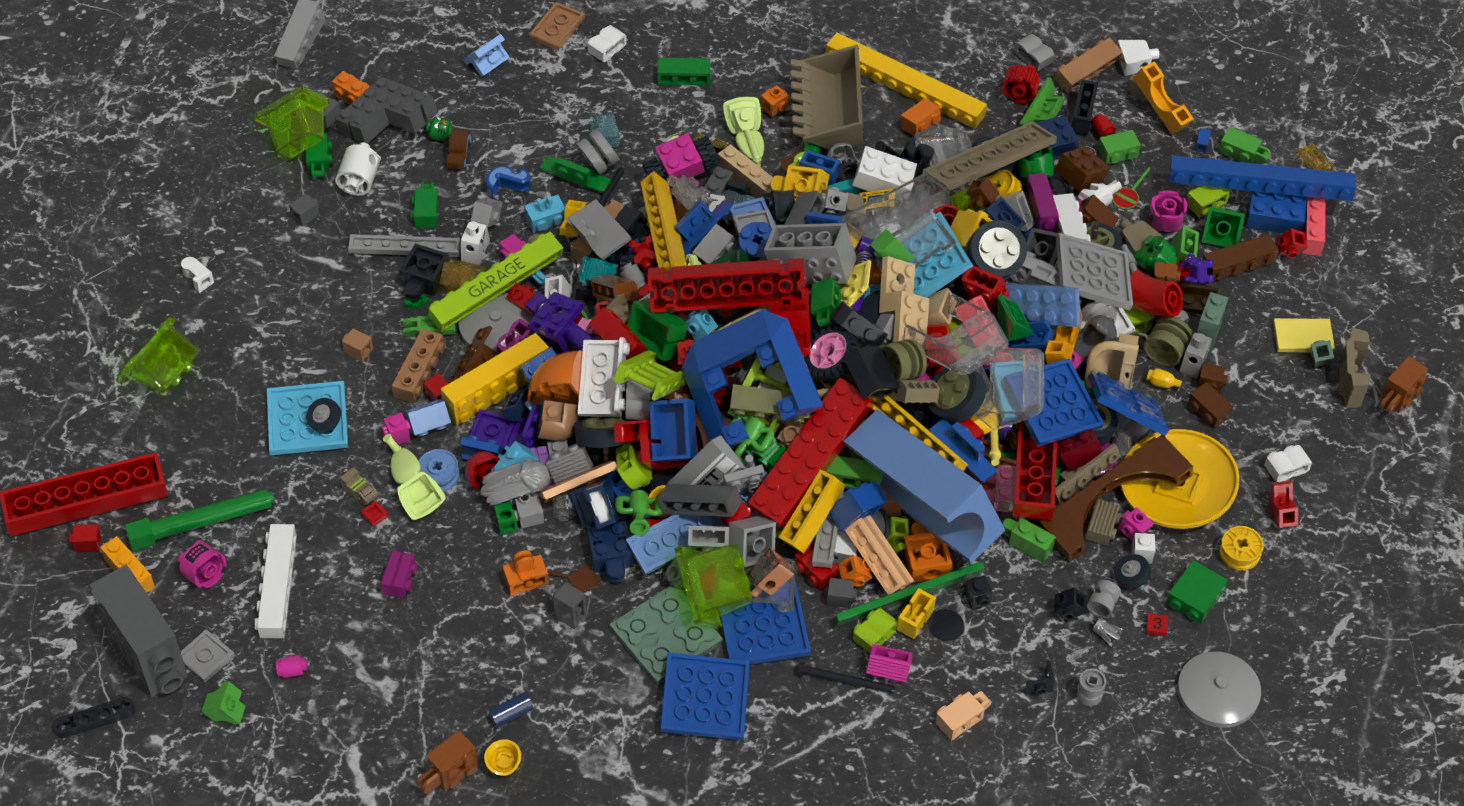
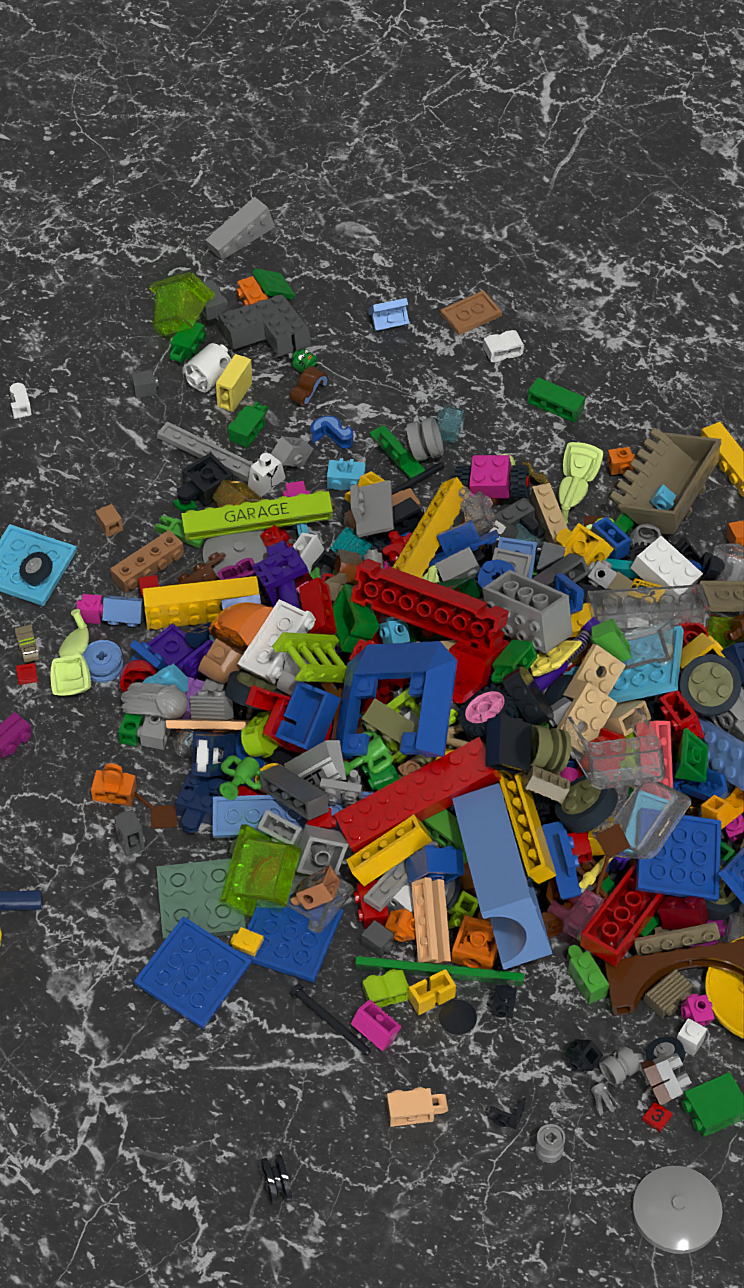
camera: 30 degrees right, 0 degrees up
none -> light yellow brick [216,354,252,412]
none -> yellow bracket [230,927,264,957]
none -> green tile [252,268,296,300]
none -> reddish brown piece [595,823,631,896]
none -> hips [640,1053,691,1106]
none -> medium azure bracket [650,484,676,510]

